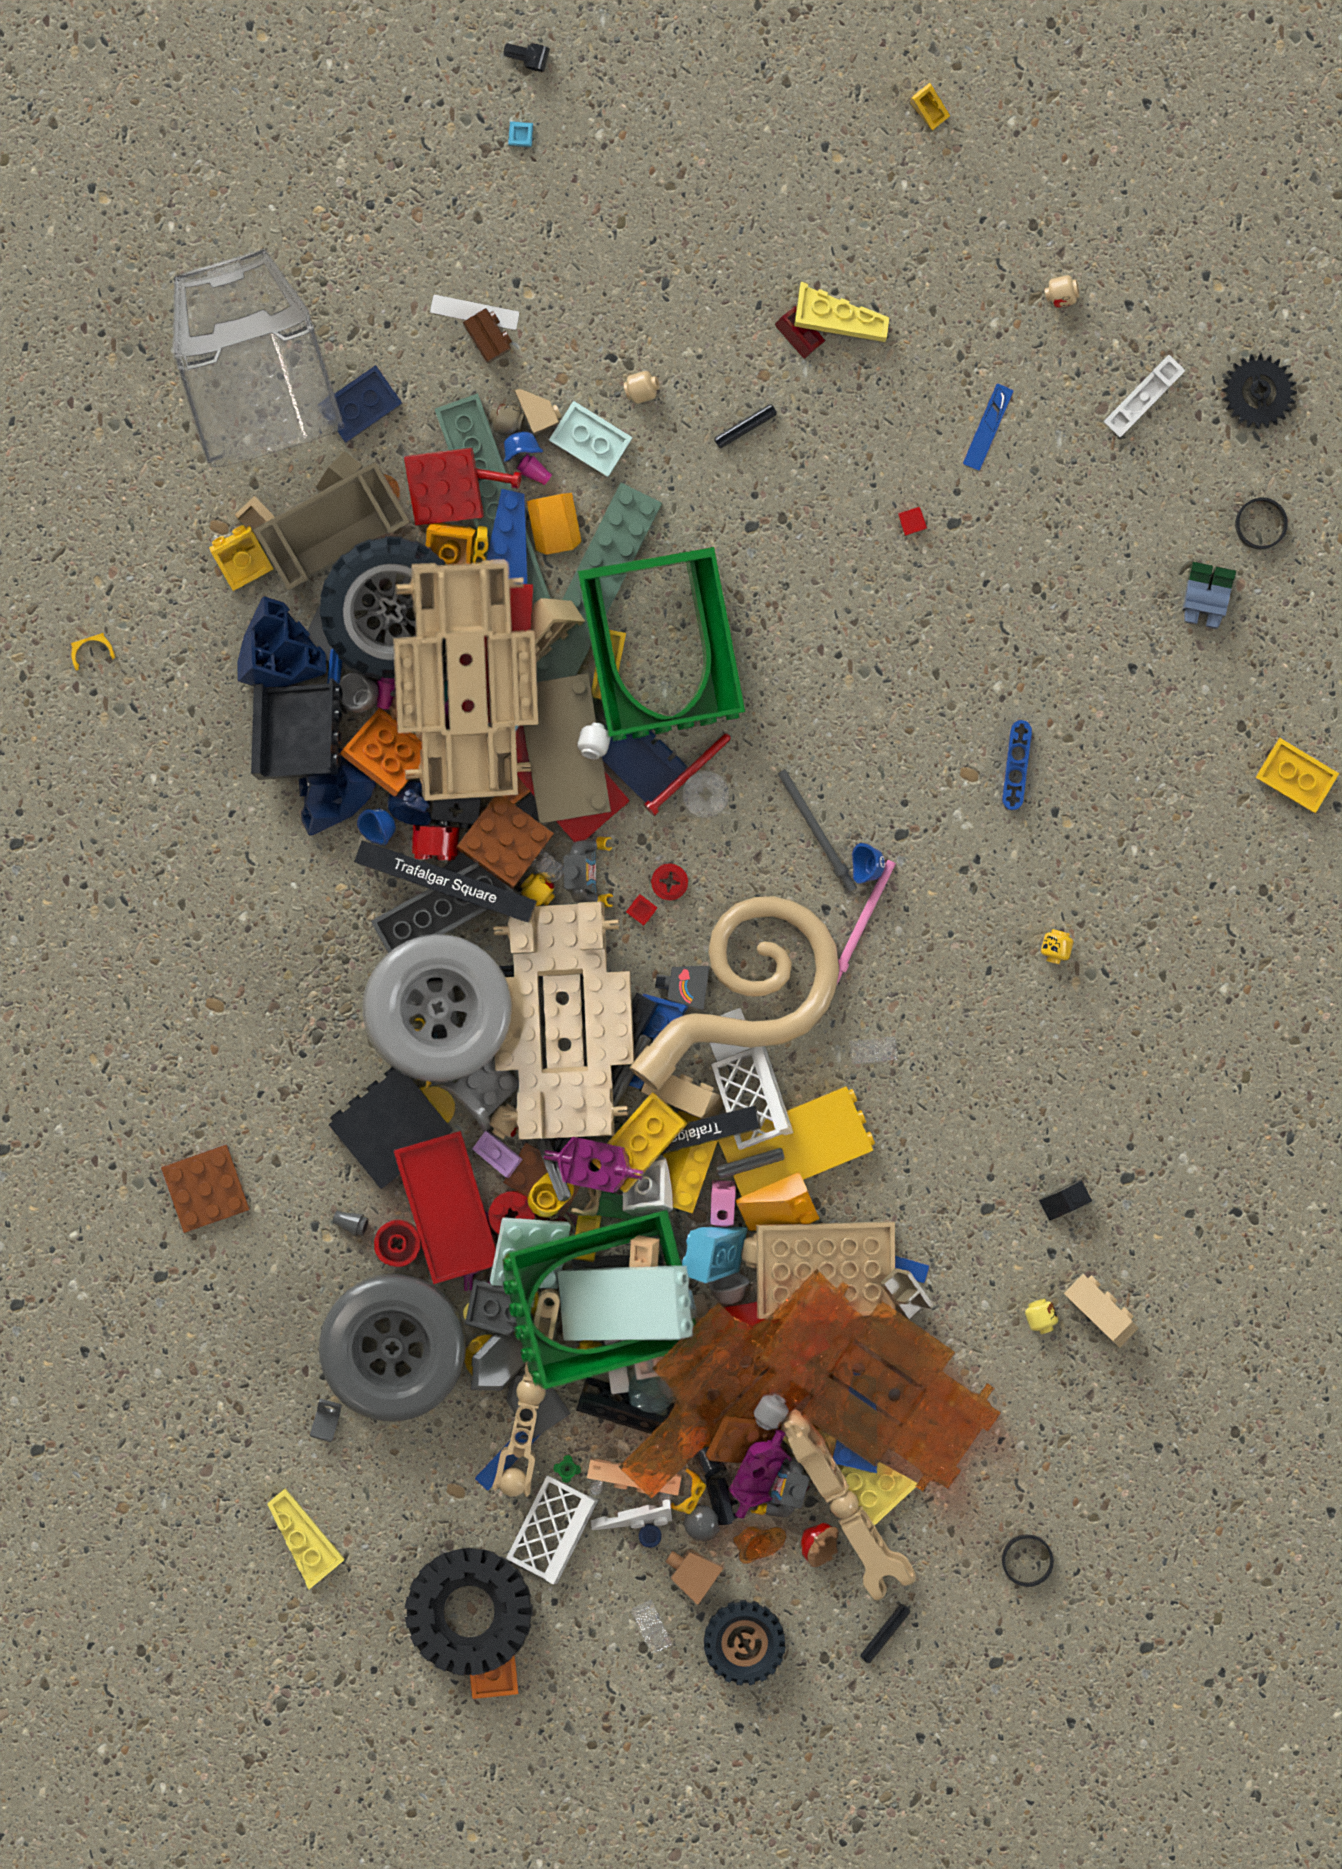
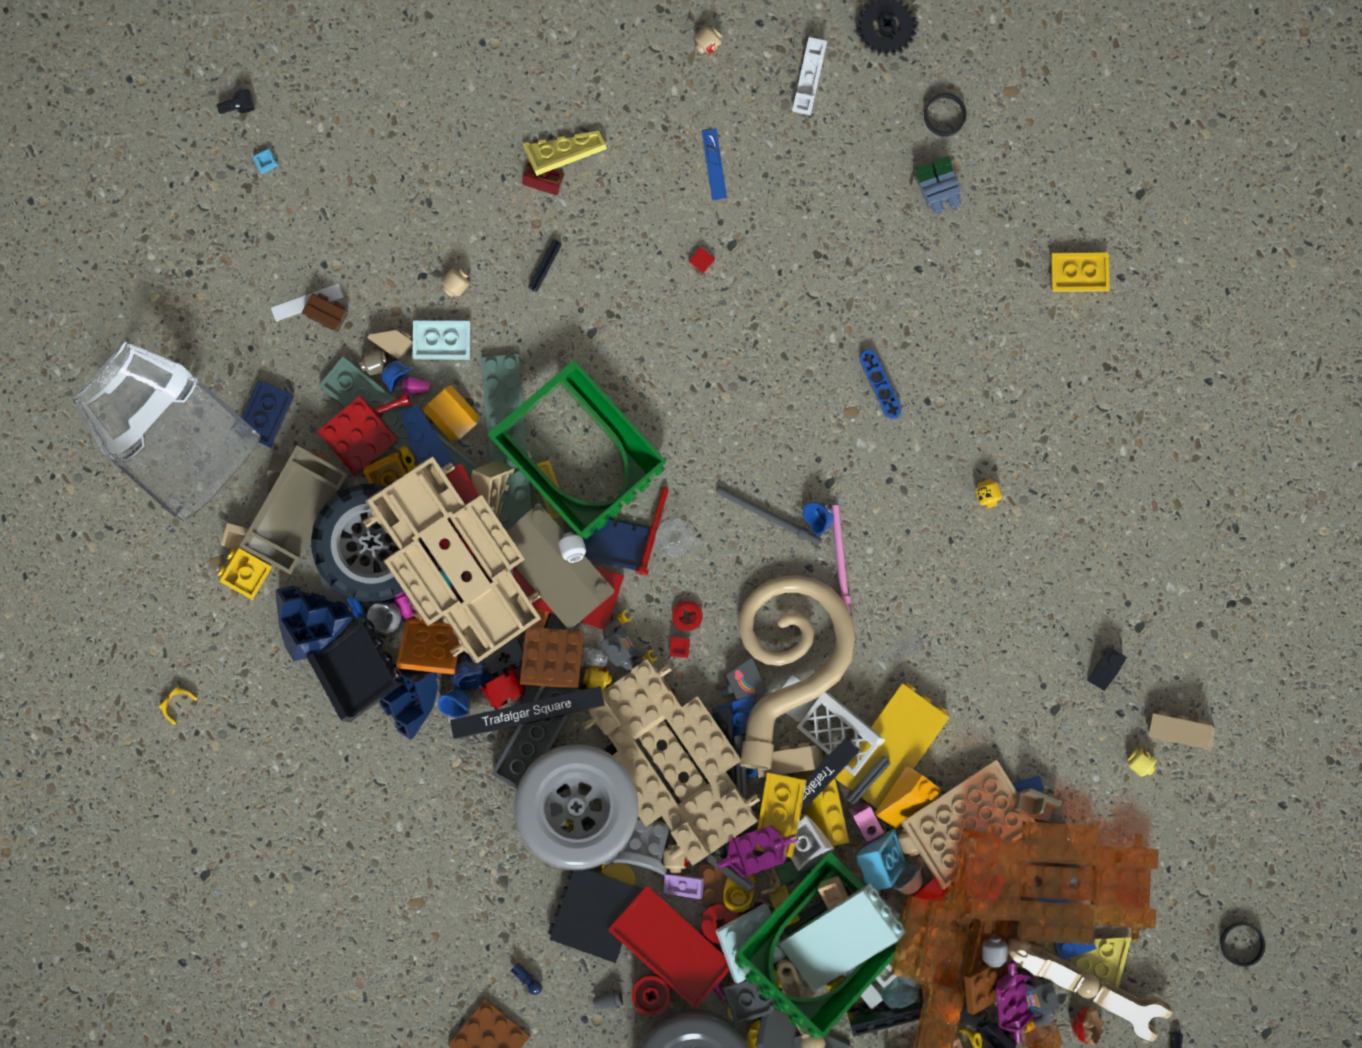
camera: 25 degrees left, 5 degrees down
none -> dark blue pin [510,962,543,995]

